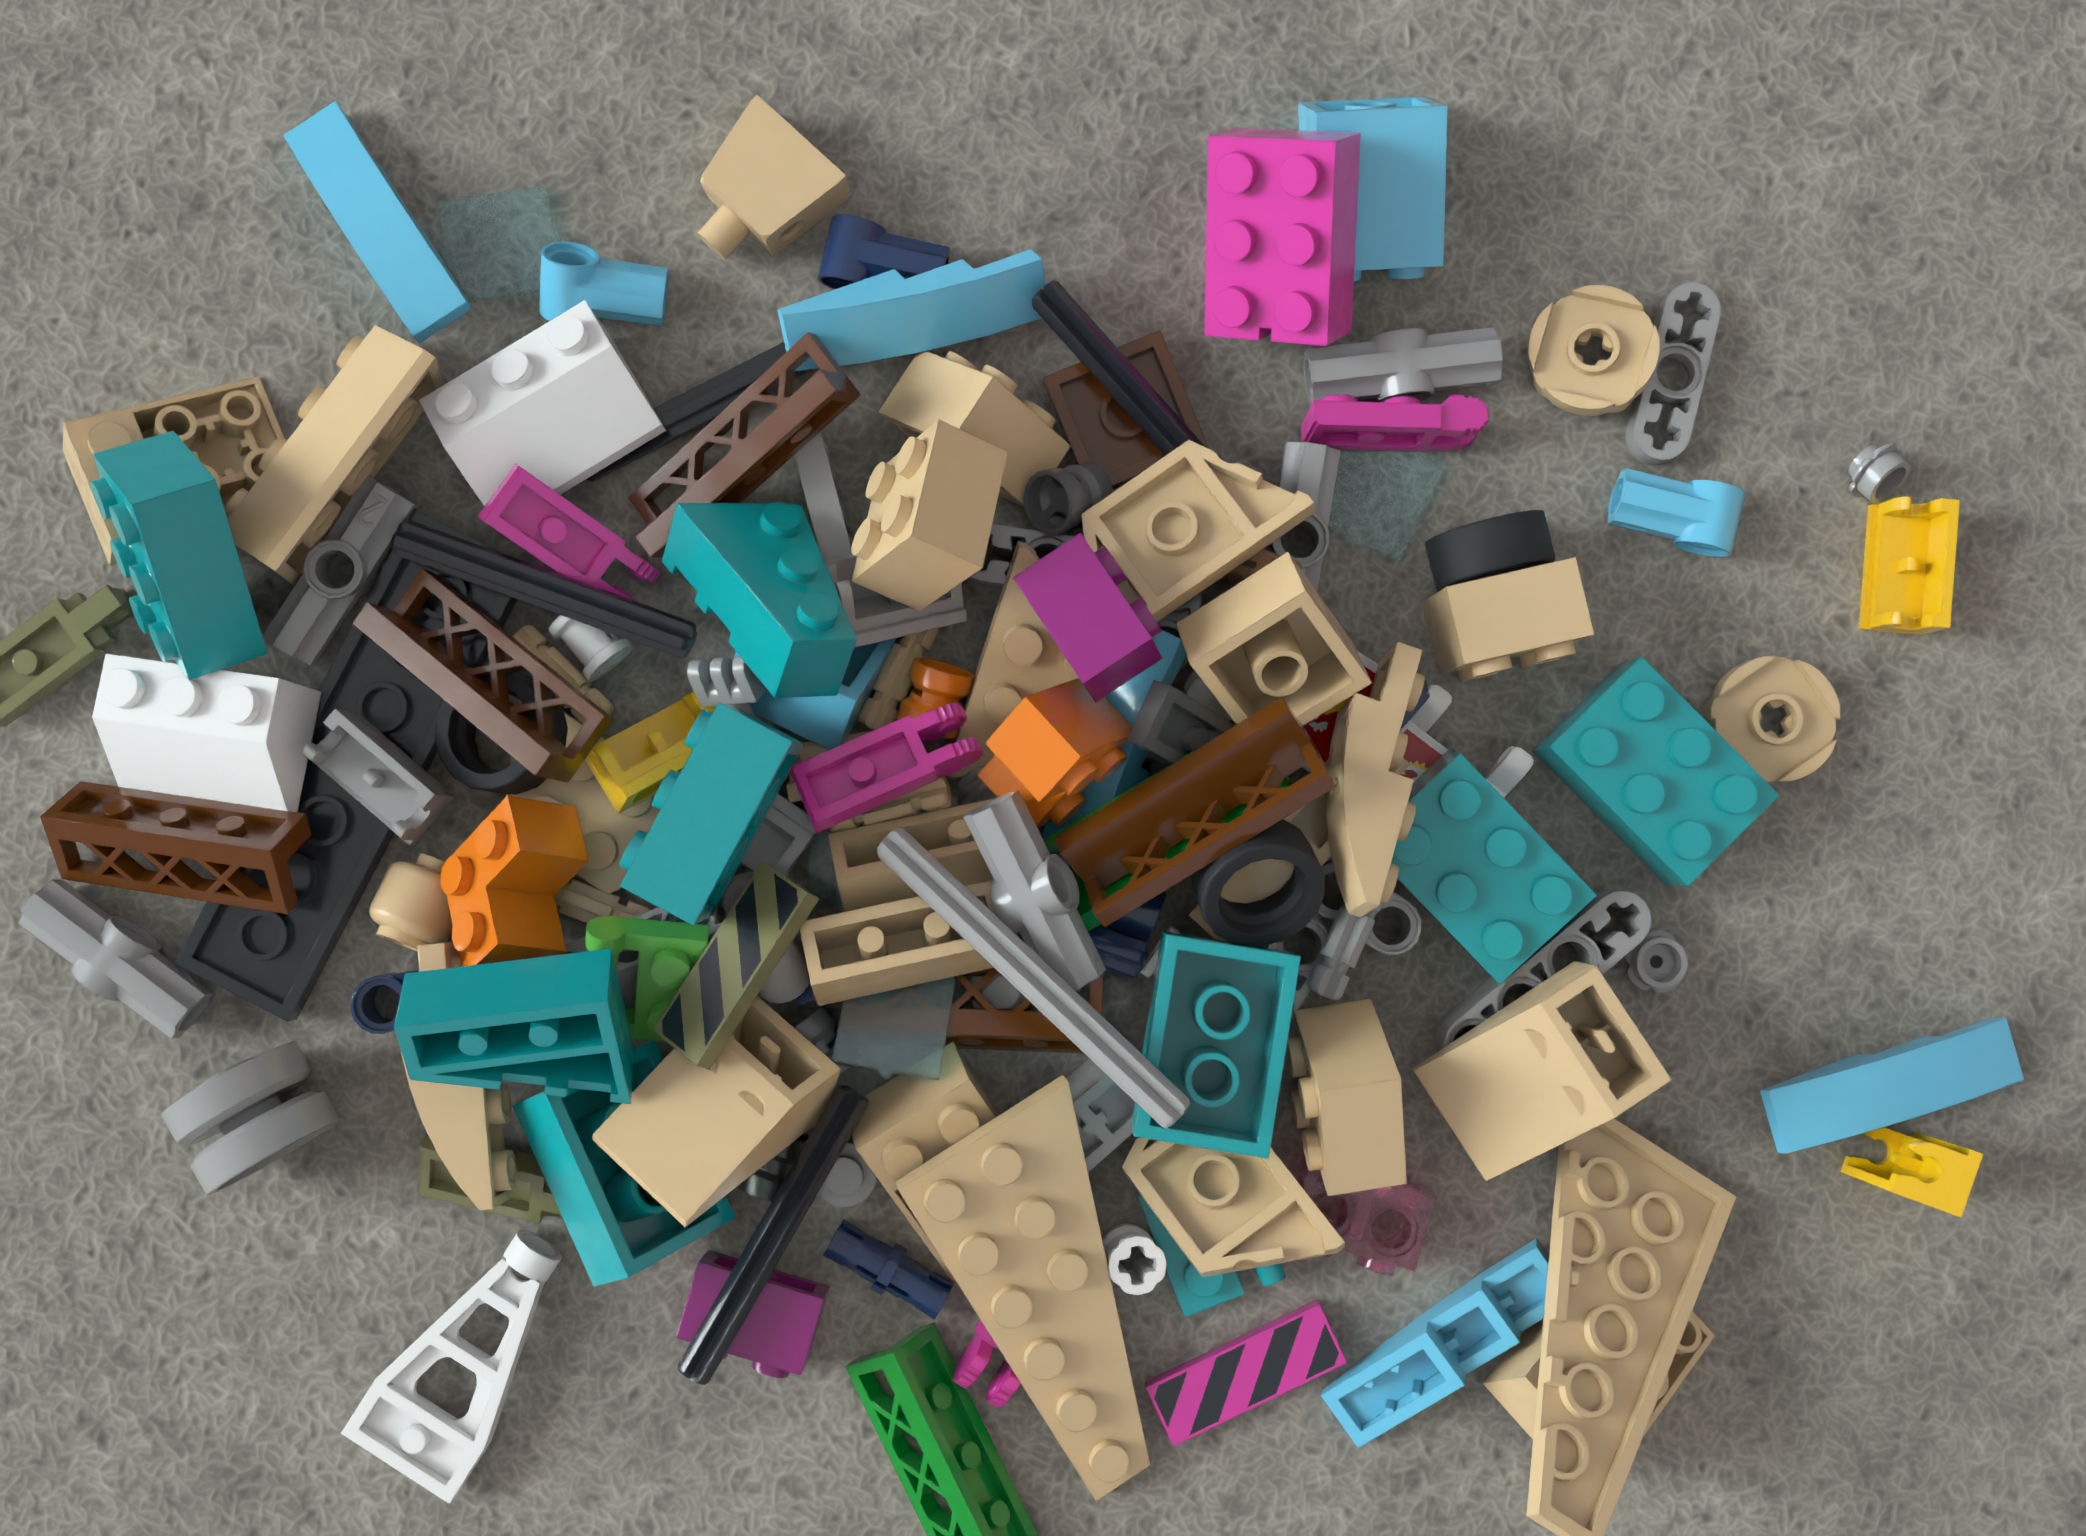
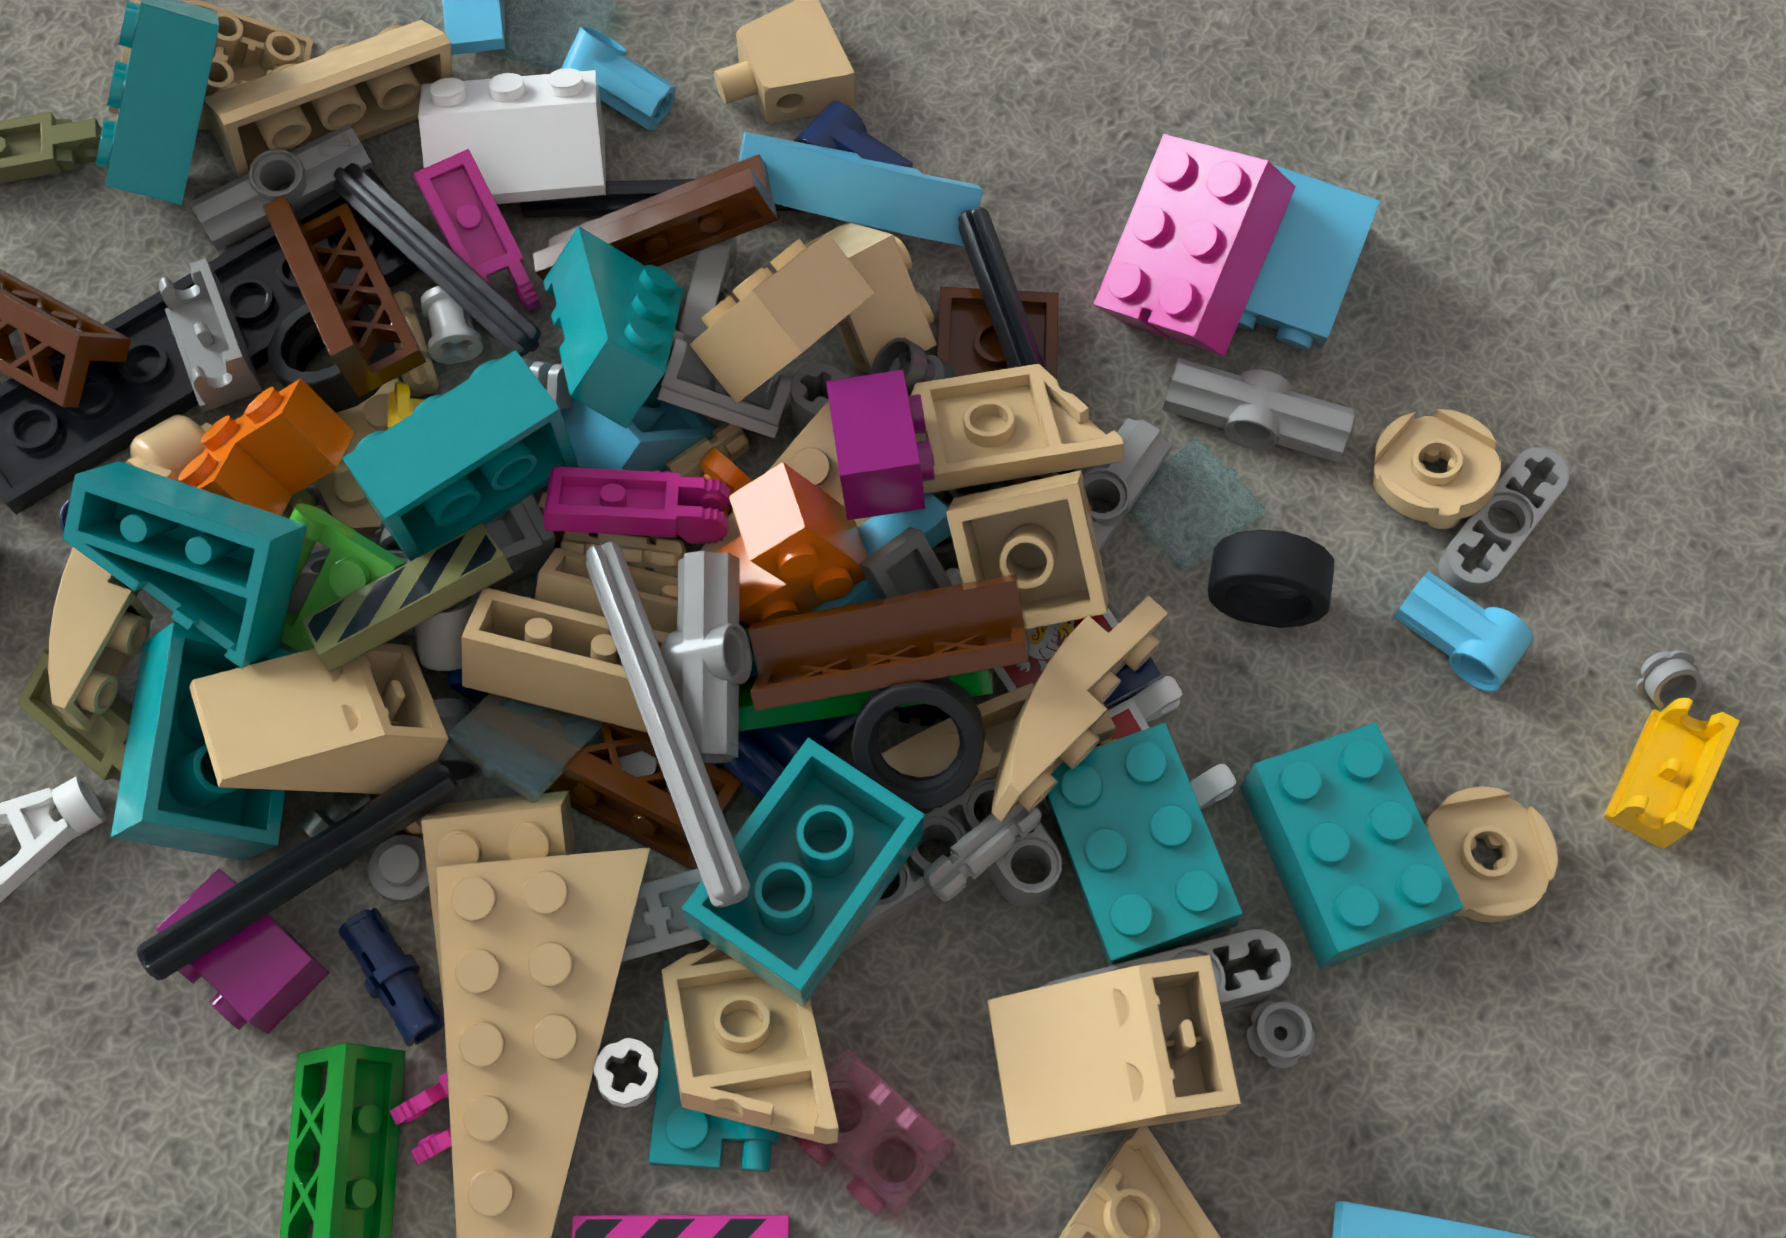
camera: 25 degrees right, 20 degrees down
white slope [92,654,321,812] -> none
tan brick [1286,999,1407,1196] -> none
dark pink hinge [1301,394,1490,452] -> none
tan brick [1422,557,1594,683] -> none

